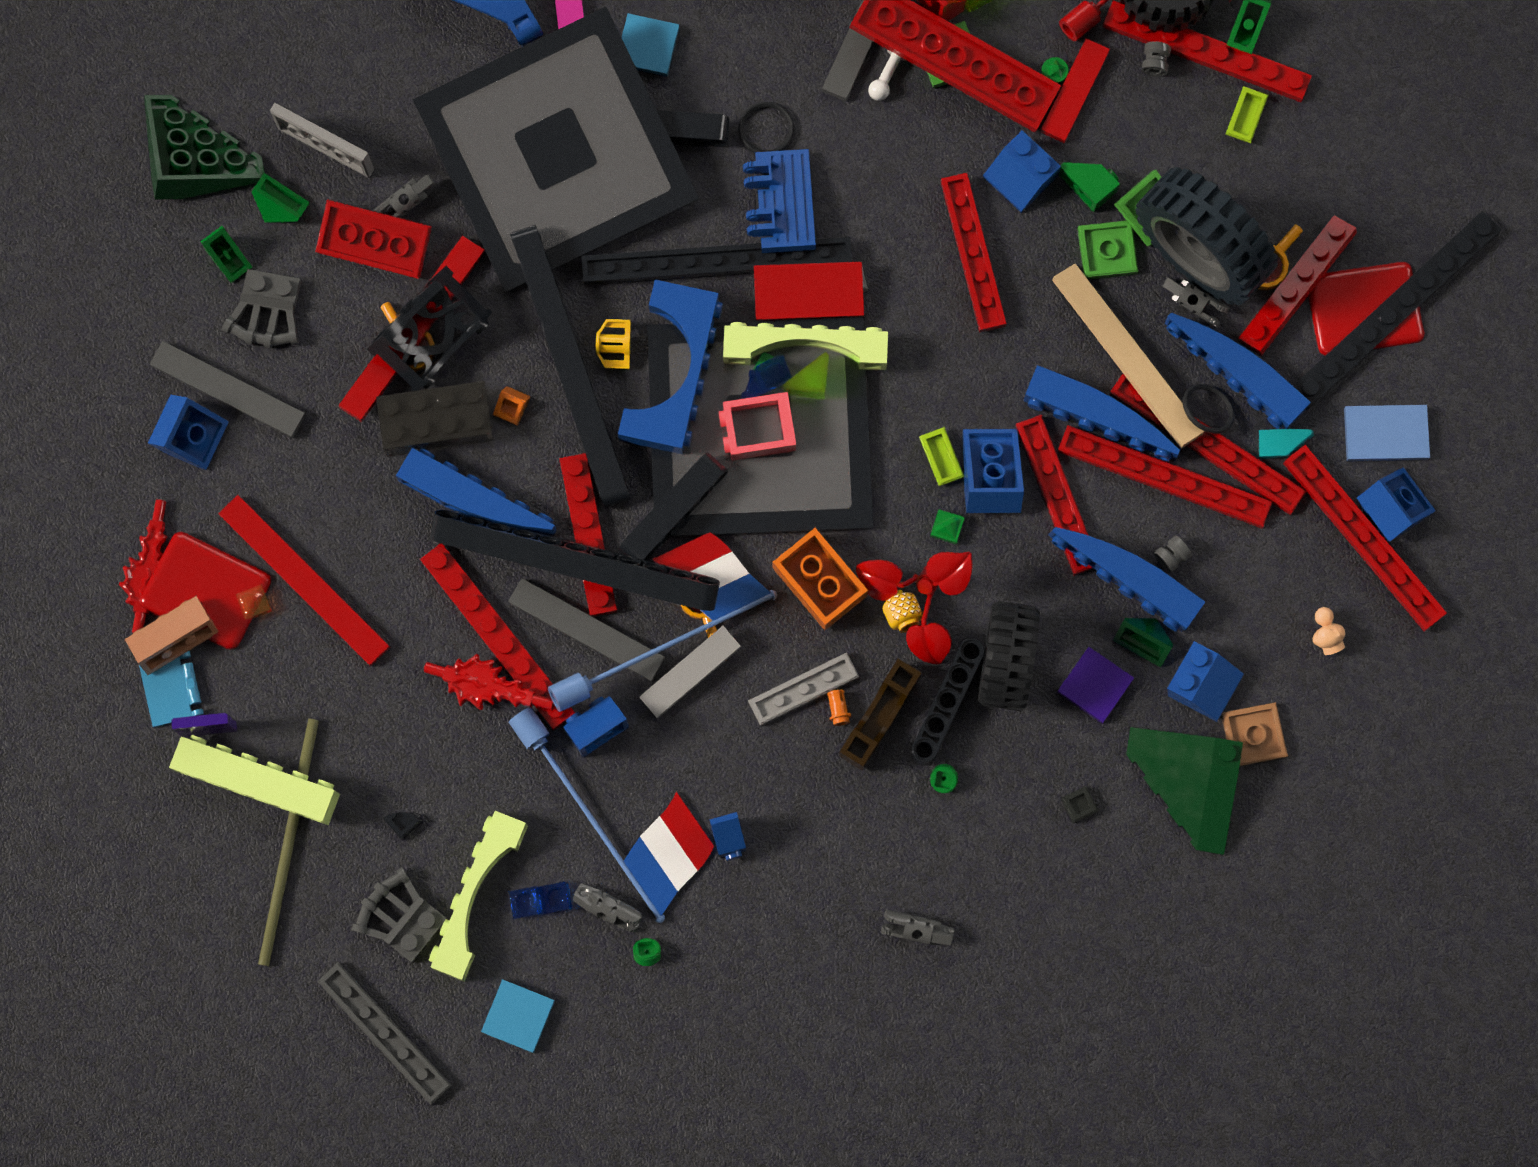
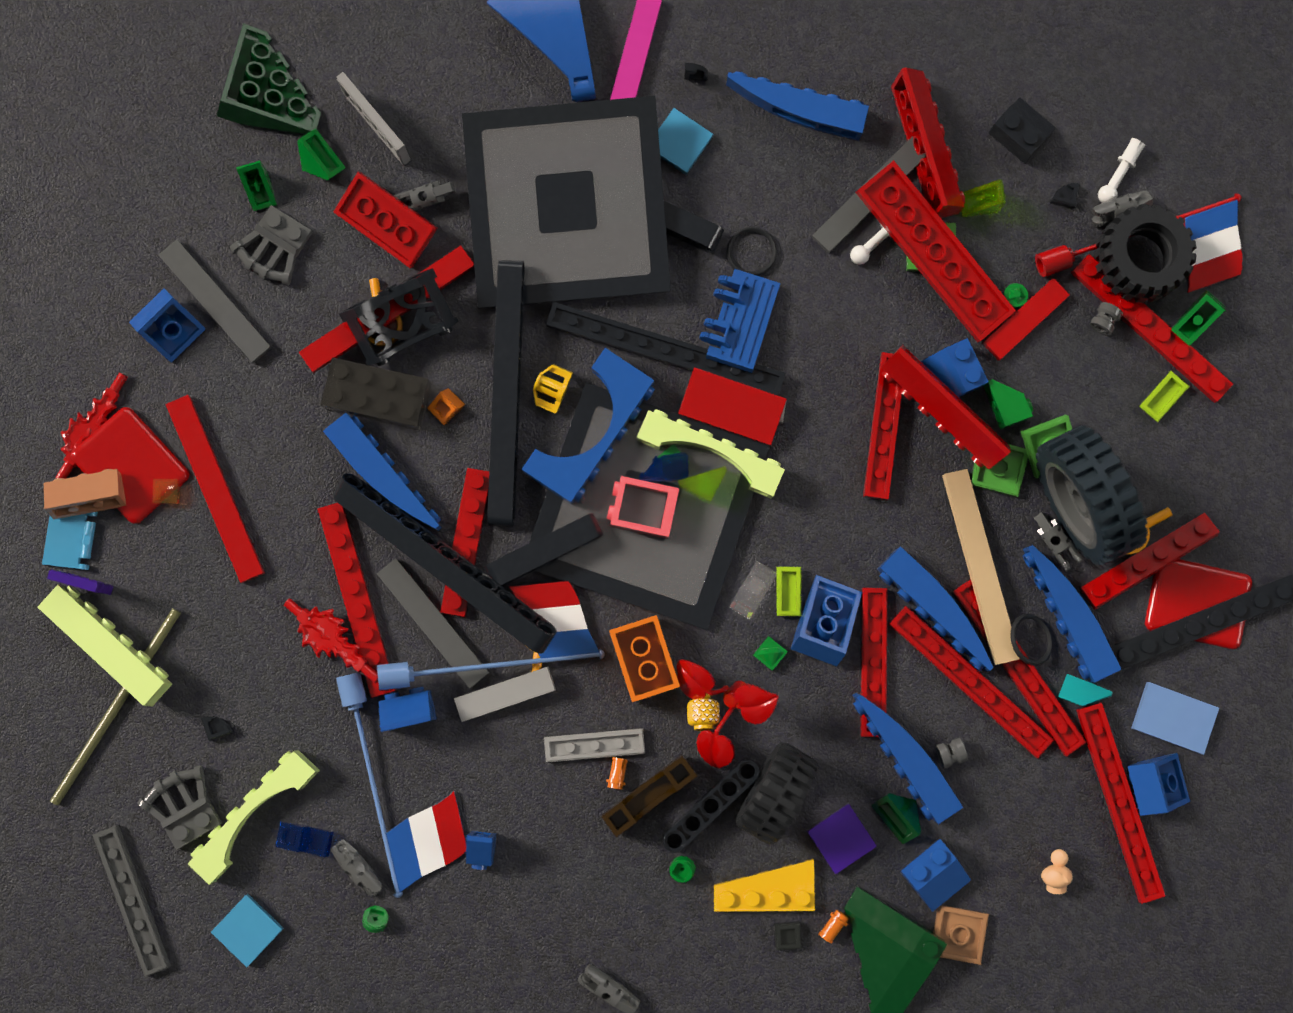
camera: 15 degrees right, 5 degrees up
none -> yellow wing [714,859,815,912]
none -> clear slope [729,560,776,620]
none -> orange pin [818,910,849,944]
none -> red slope [881,345,1011,469]

